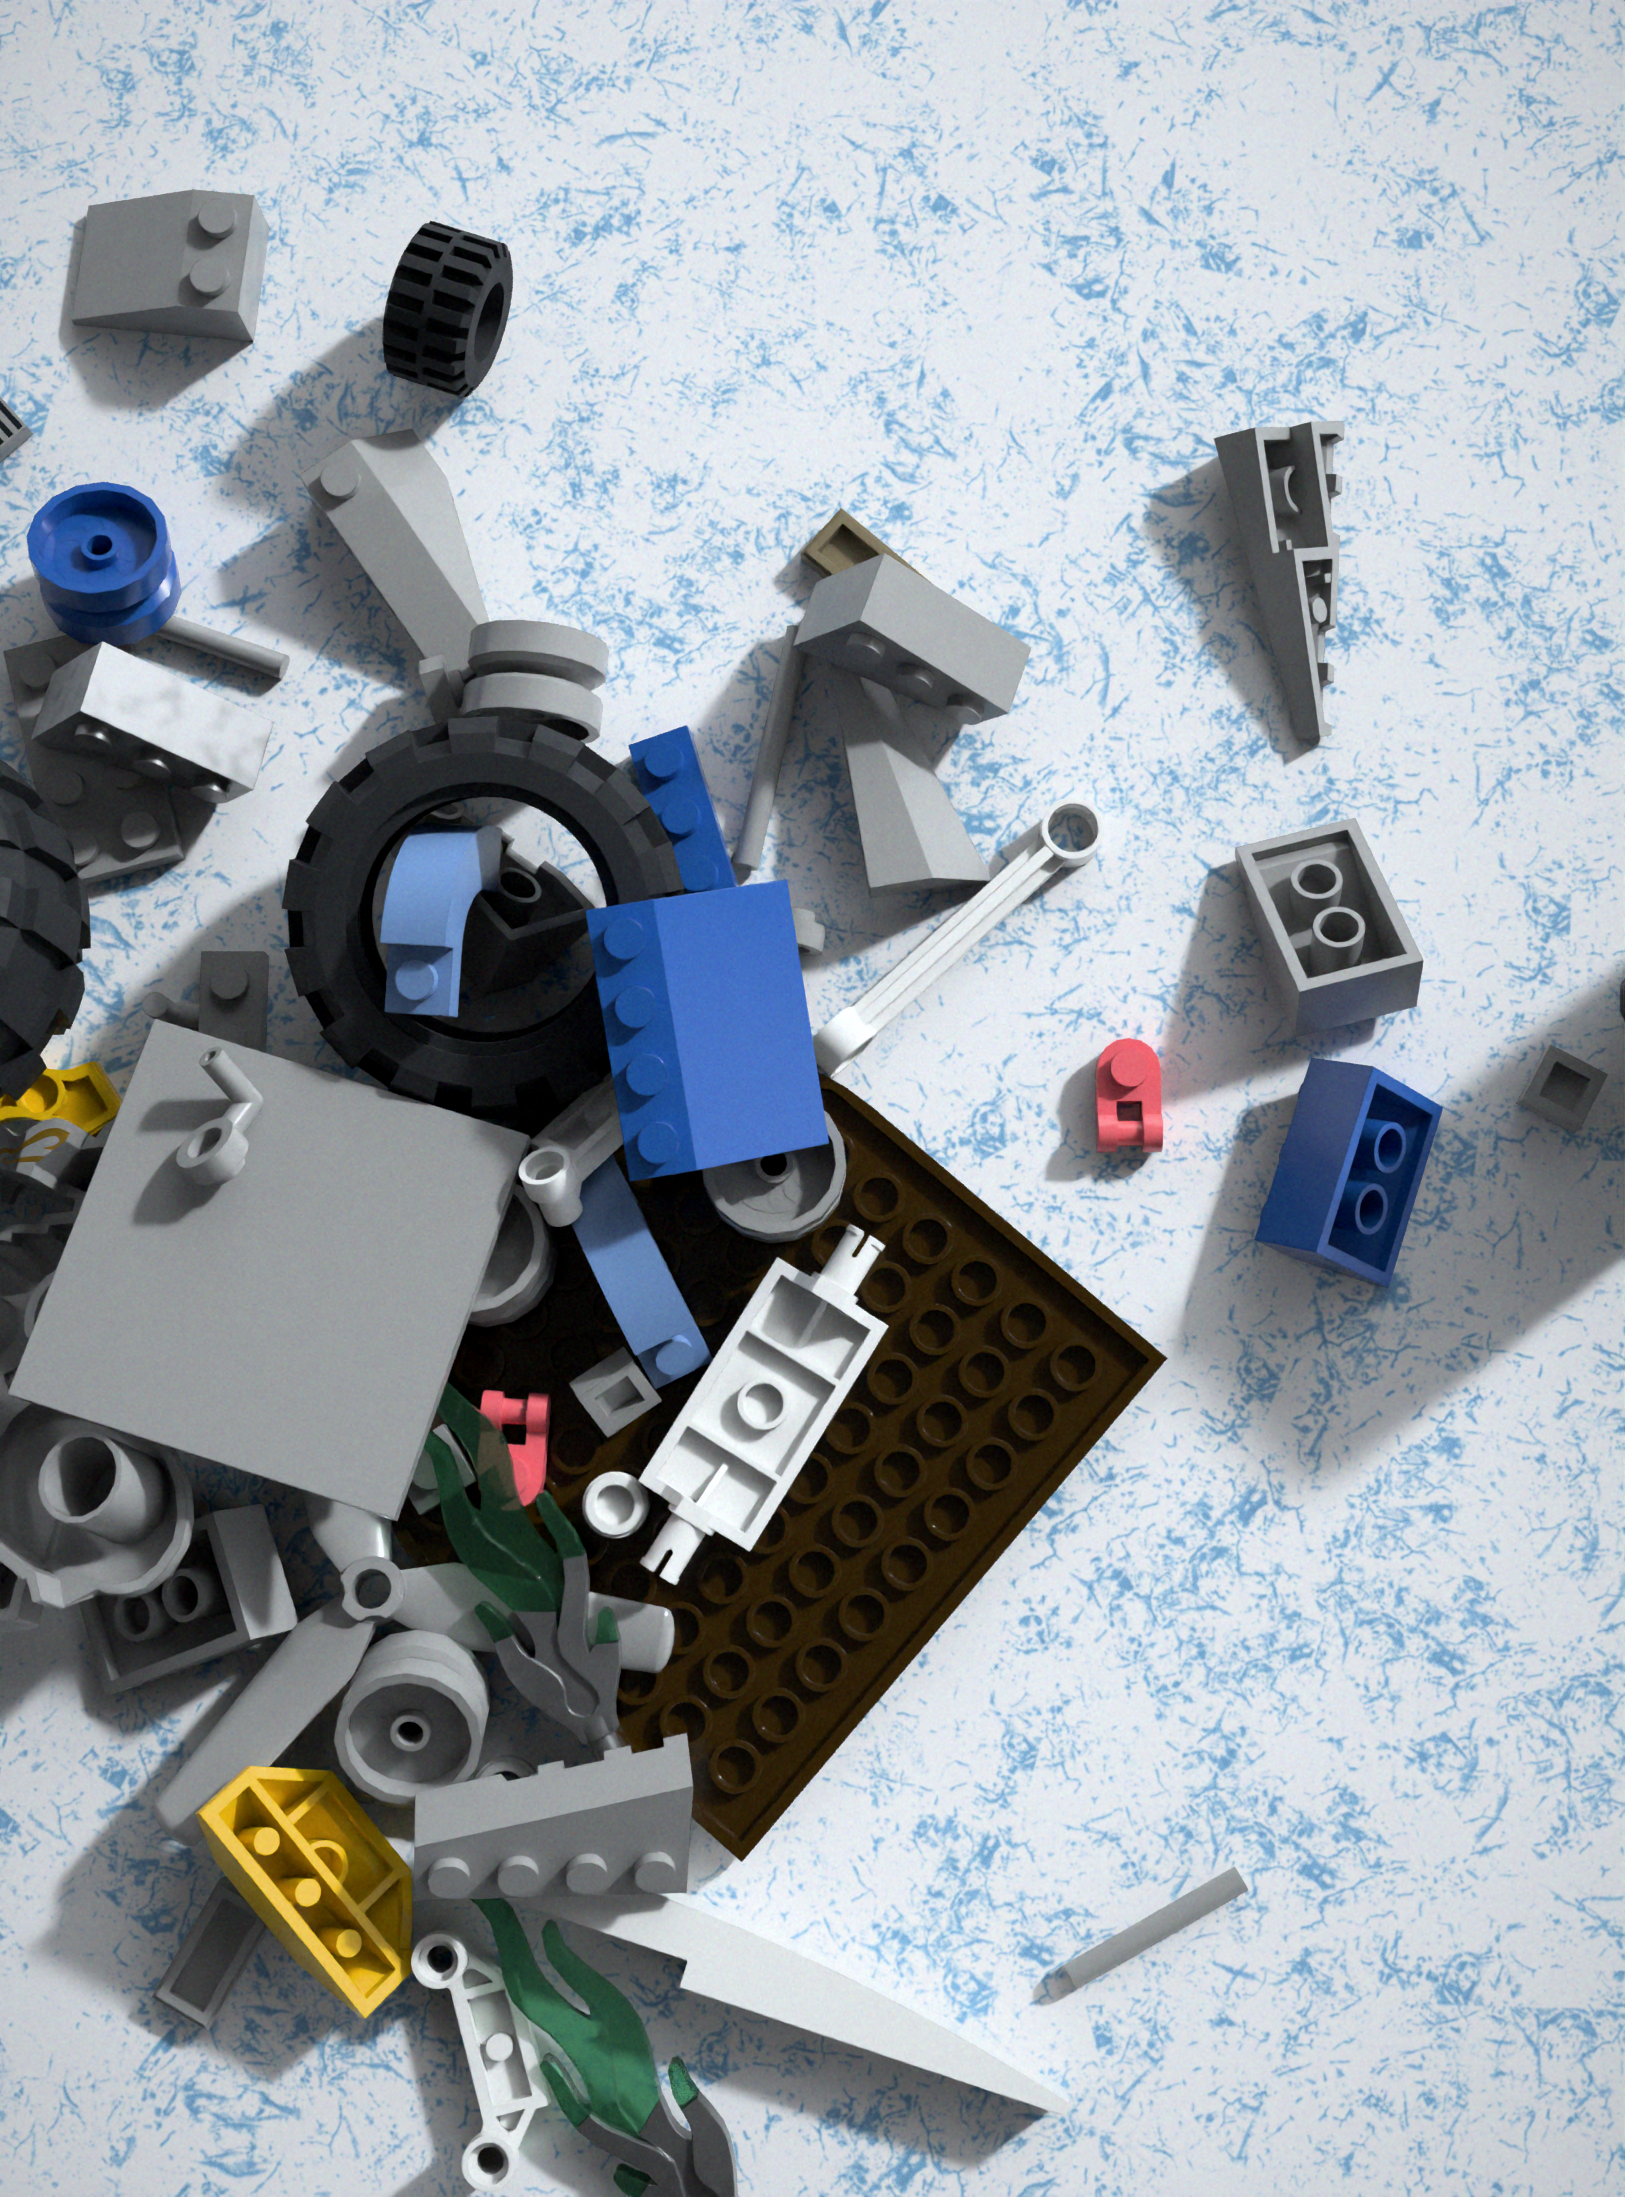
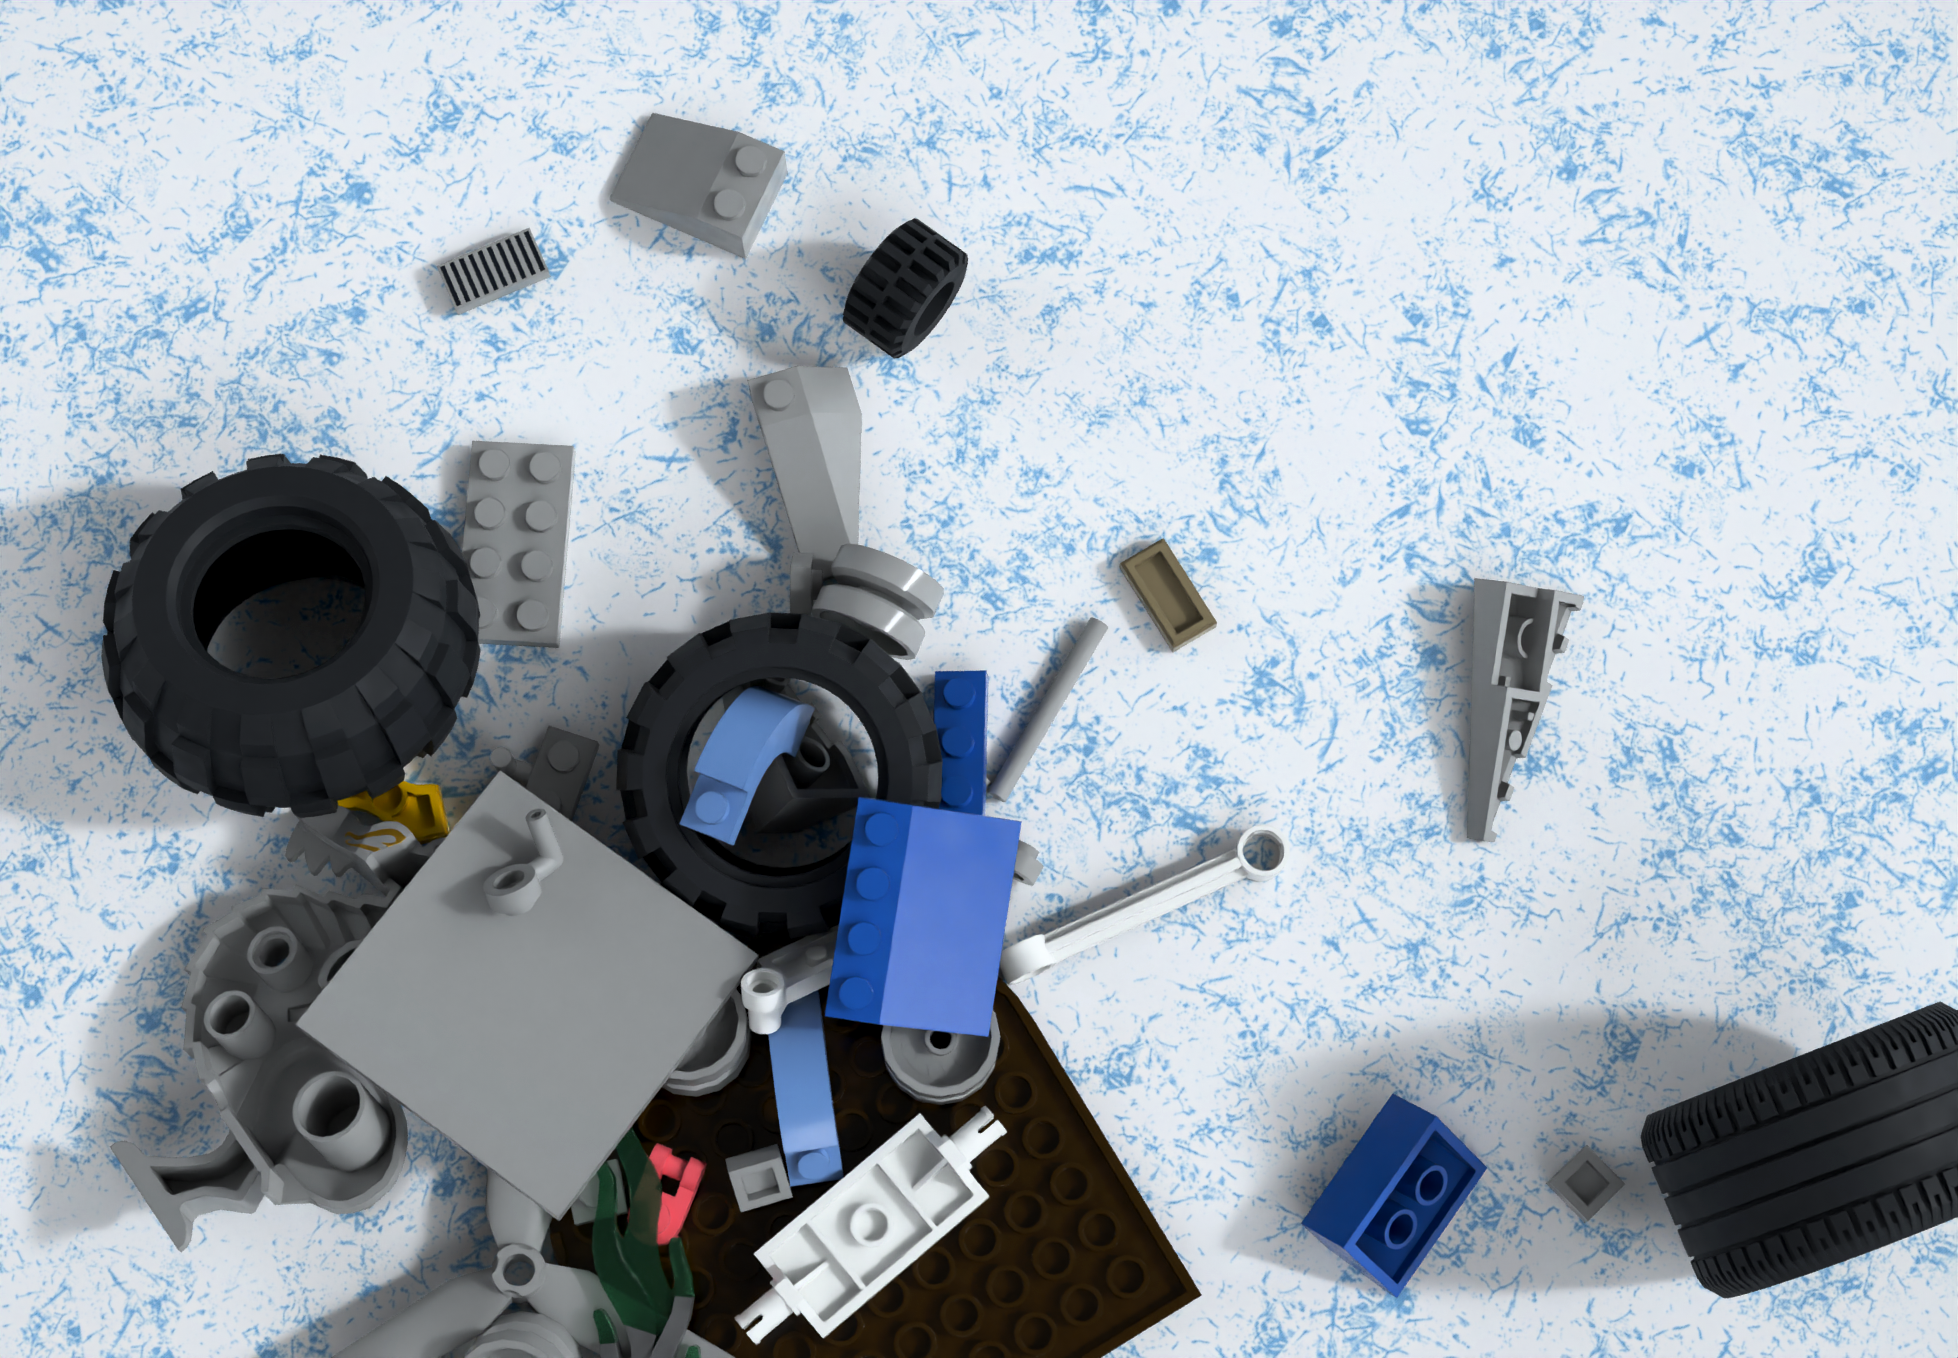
camera: 10 degrees right, 5 degrees down
blue wheel [27,482,182,646] -> none
wedge [31,641,274,804] -> none
light grey slope [79,1503,299,1697] -> none
light grey bar [152,615,290,679] -> none
white tile [582,1472,650,1538] -> none
light grey wedge [792,553,1031,725] -> none
light grey wedge [830,663,991,898] -> none
coral plate [1095,1038,1163,1152] -> none
light grey slope [1235,818,1424,1038] -> none

